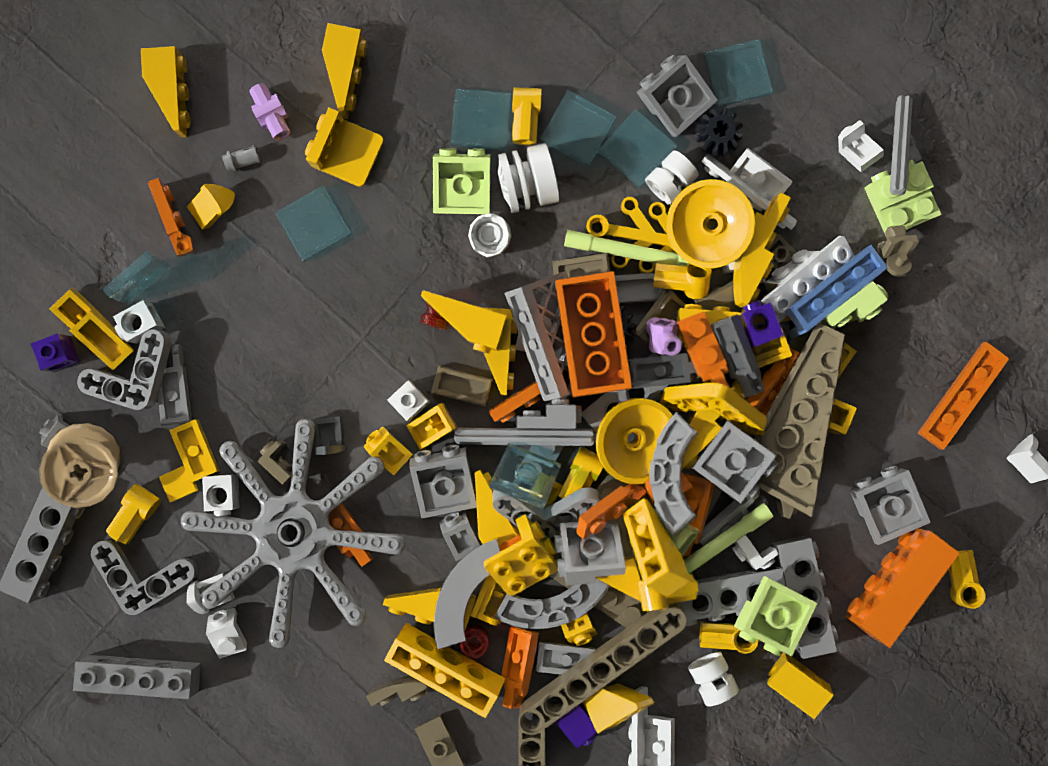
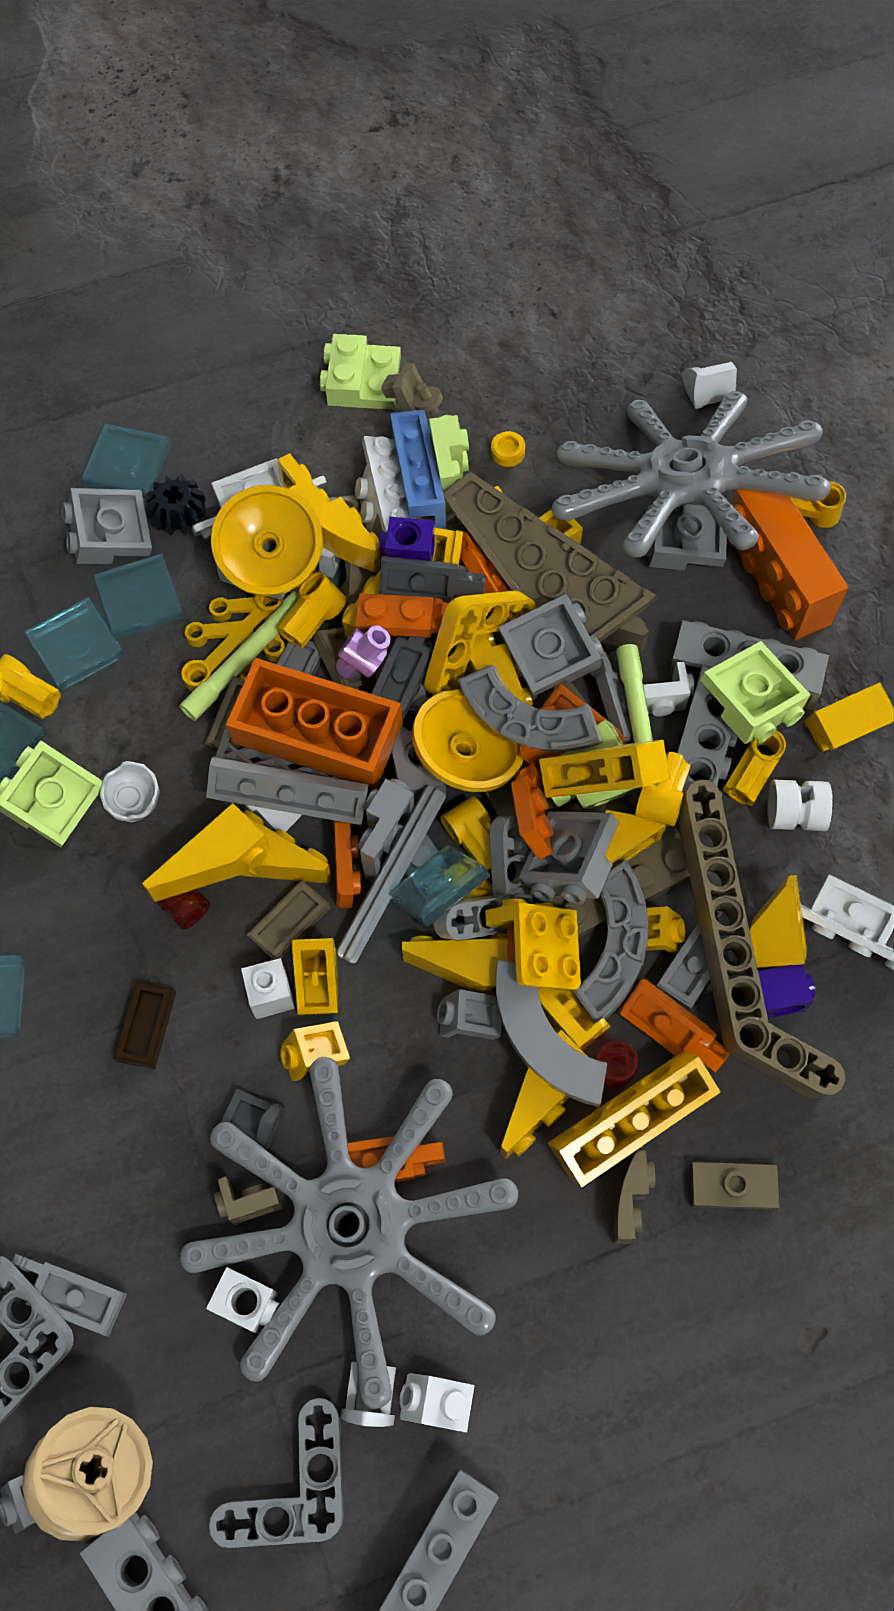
camera: 60 degrees left, 20 degrees down
yellow piece [106,483,161,544] -> none
yellow tile [159,466,198,503] -> none
yellow plate [169,419,220,483] -> none
light grey plate [409,445,477,518] -> none
white wheel [498,143,559,213] -> none
white wheel [645,150,699,205] -> none
white bracket [838,120,884,172] -> none
light grey axle [890,95,913,195] -> none
orange plate [917,342,1010,450] -> none
none -> dark brown tile [113,981,176,1069]
none -> yellow tile [491,431,525,467]
none -> light grey animal [551,391,831,558]

